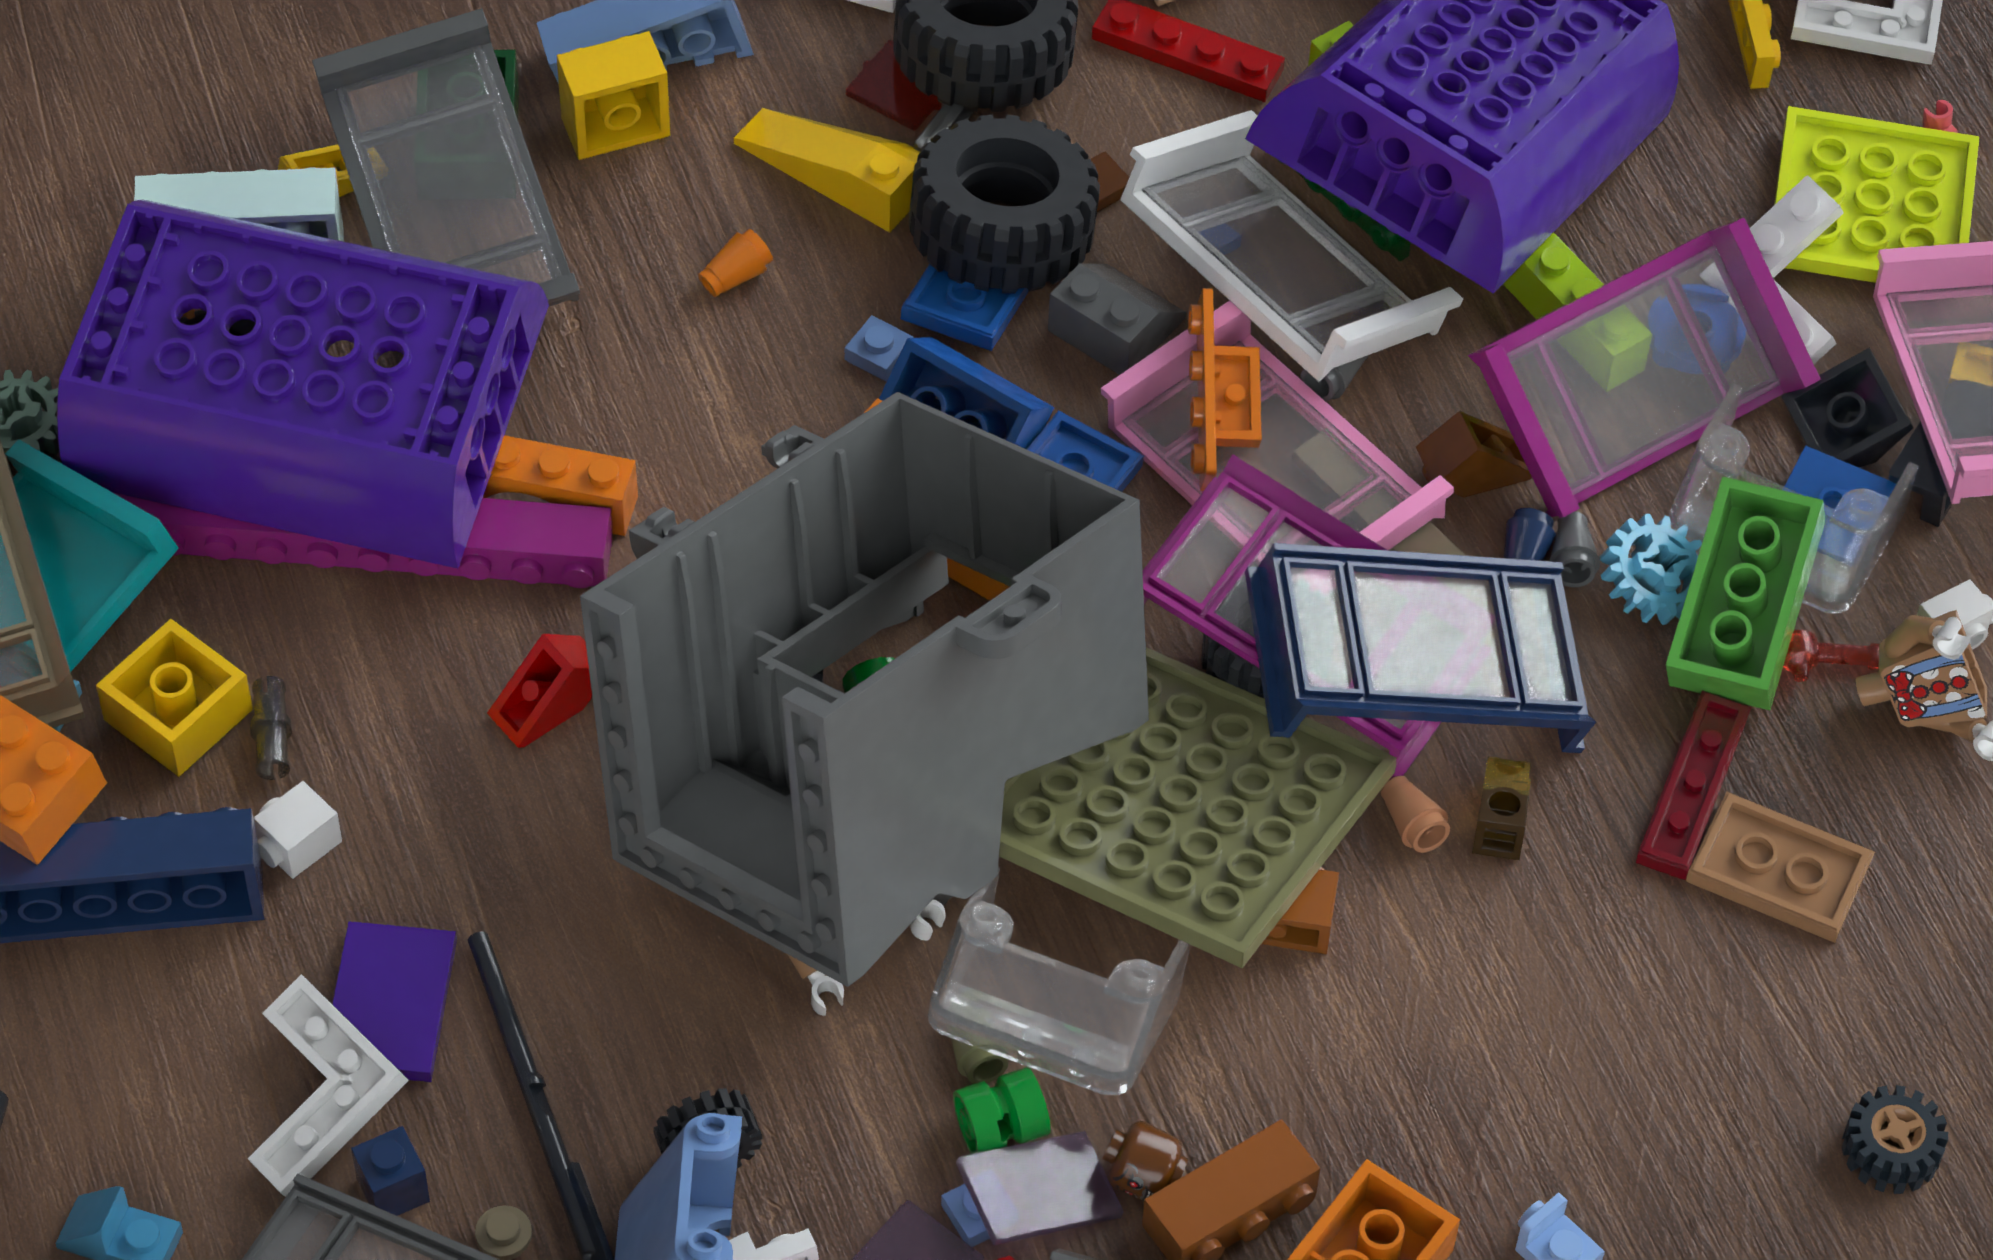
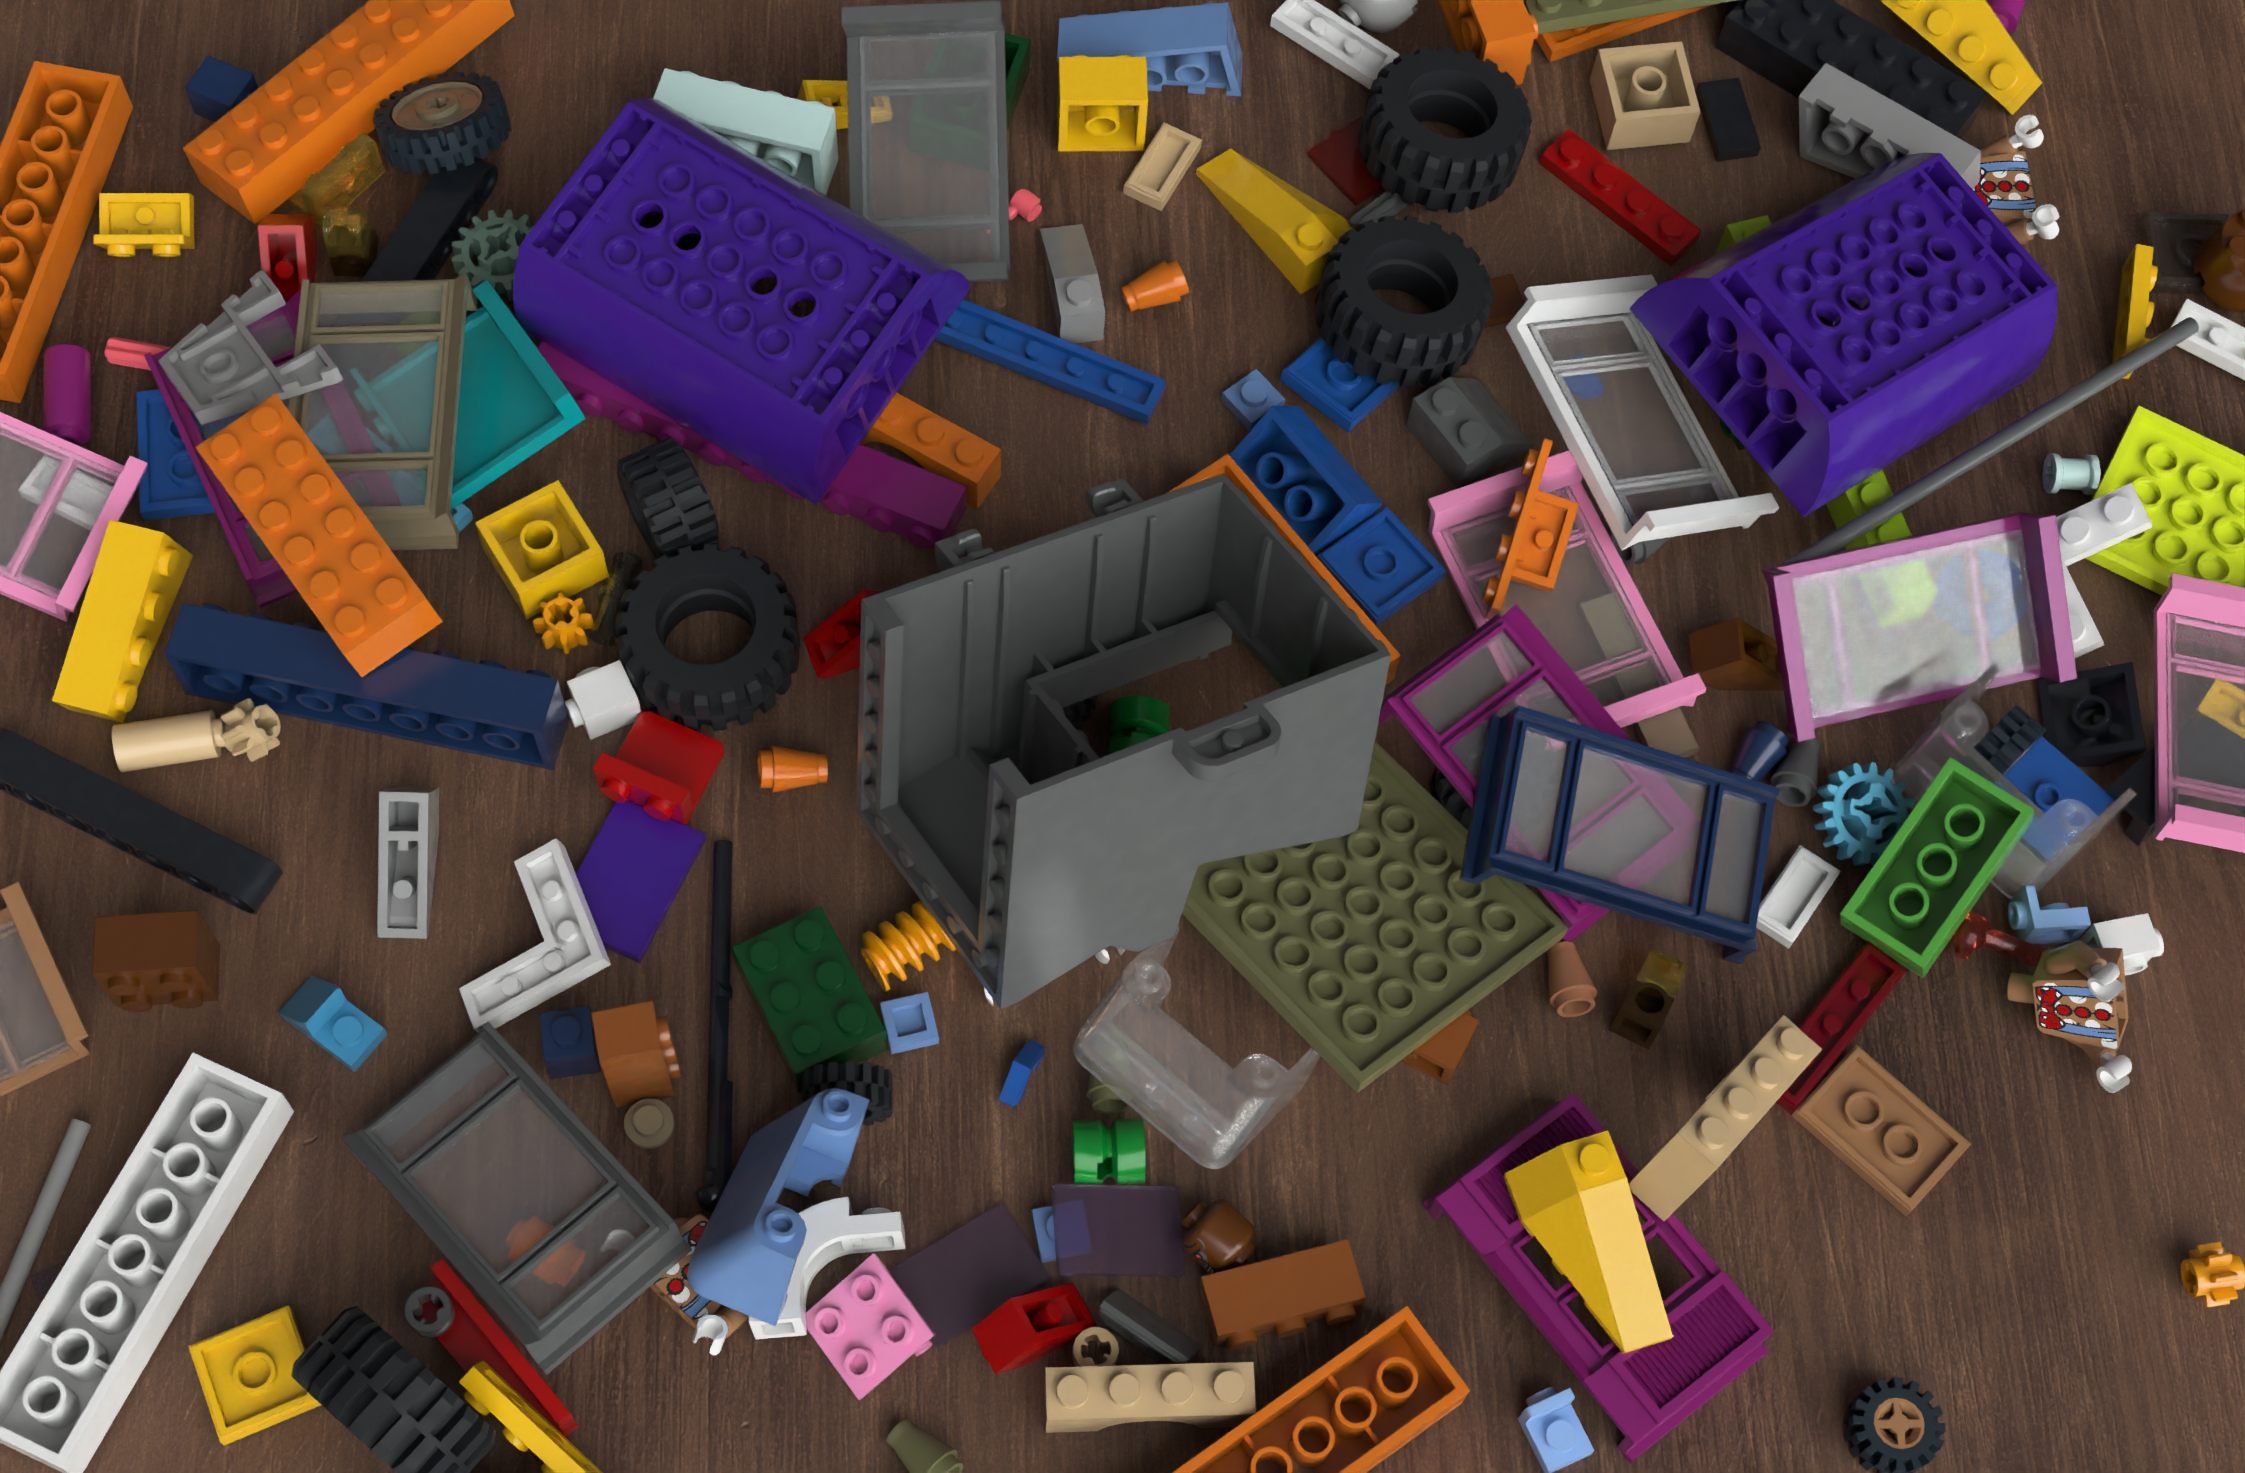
camera: 15 degrees right, 10 degrees up
none -> light grey slope [377,786,439,939]
none -> light orange gear [533,593,594,655]
none -> dark orange brick [591,1001,681,1108]
none -> red bracket [593,711,725,826]
none -> black tyre [615,544,800,731]
none -> black tyre [617,437,719,559]
none -> dark green brick [732,906,888,1092]
none -> orange cone [757,745,828,793]
none -> light orange piece [861,901,957,992]
none -> medium blue plate [880,992,939,1054]
none -> blue plate [935,300,1166,425]
none -> coral hand [983,189,1042,235]
none -> blue tile [998,1039,1045,1108]
none -> light grey slope [1039,224,1105,344]
none -> tan tile [1123,122,1202,211]
none -> magenta piece [1422,1093,1774,1463]
none -> yellow wedge [1503,1130,1673,1354]
none -> tan arch [1629,1015,1822,1221]
none -> white tile [1756,845,1841,949]
none -> dark grey piece [1781,317,2199,564]
none -> black wheel [1961,704,2046,785]
none -> light blue bracket [2008,885,2091,945]
none -> light aqua bush [2042,453,2101,495]

